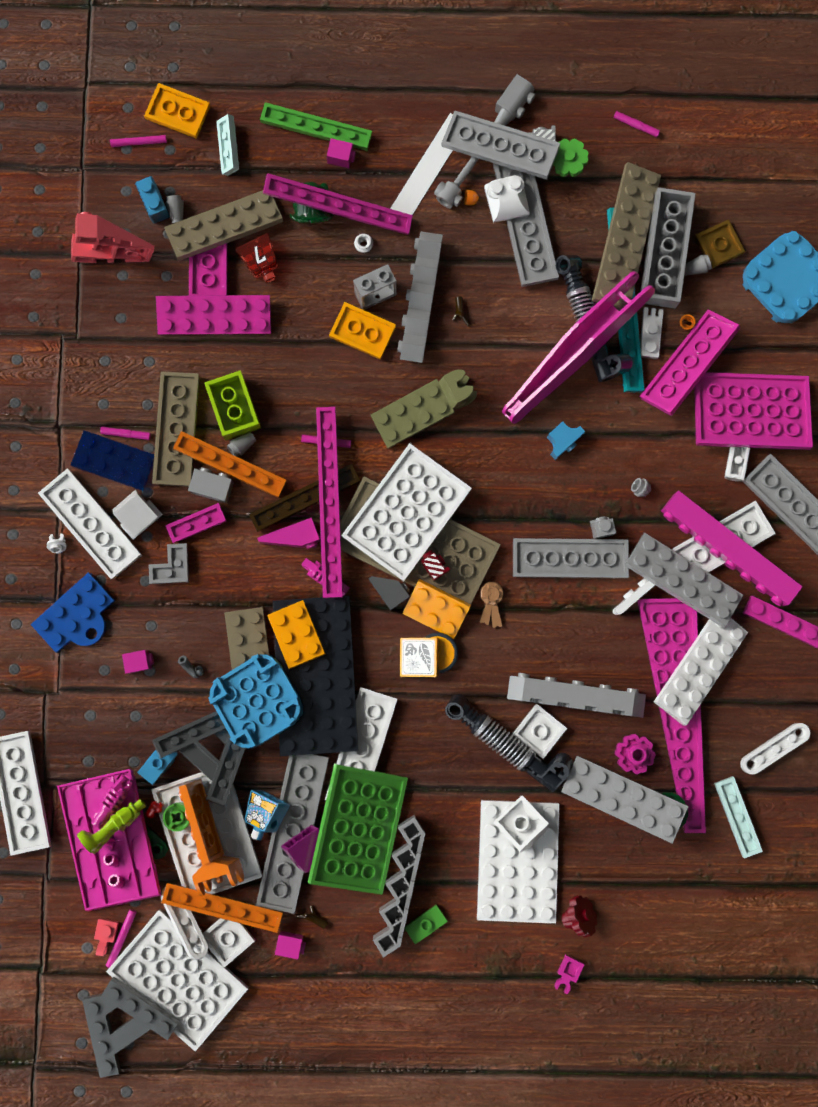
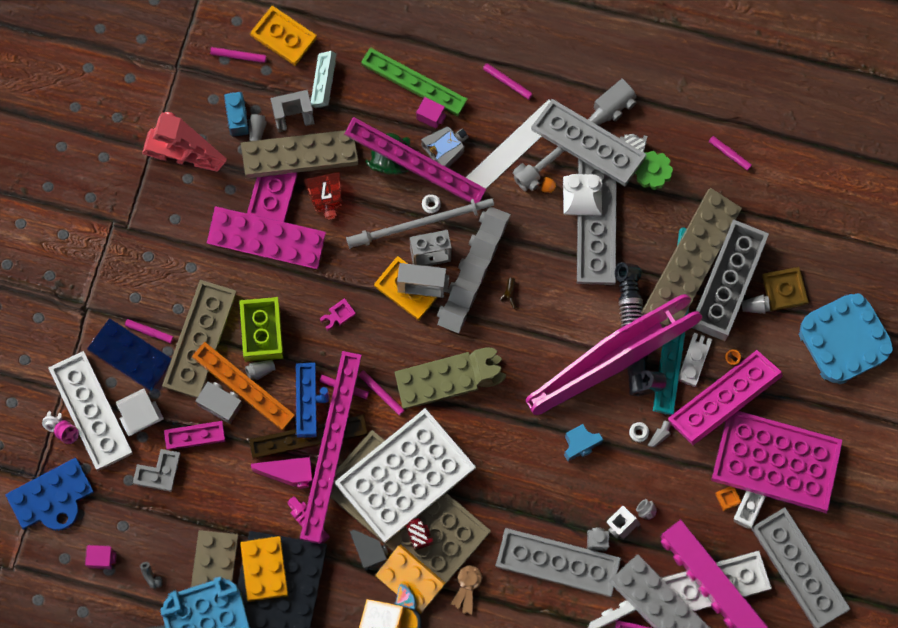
camera: 15 degrees right, 10 degrees down
none -> dark pink wheel [54,420,79,444]
none -> light grey panel [271,90,314,132]
none -> blue plate [296,363,330,438]
none -> dark pink plate [320,298,356,331]
none -> light grey bar [346,199,494,249]
none -> dark pink bar [358,370,405,416]
none -> tile [395,584,416,609]
none -> light grey window [397,263,449,298]
none -> torso [421,127,469,168]
none -> dark pink bar [483,63,533,100]
none -> light grey brick [606,506,641,539]
none -> white plate [629,422,649,442]
none -> light grey bar [647,421,671,447]
none -> orange tile [715,486,741,511]

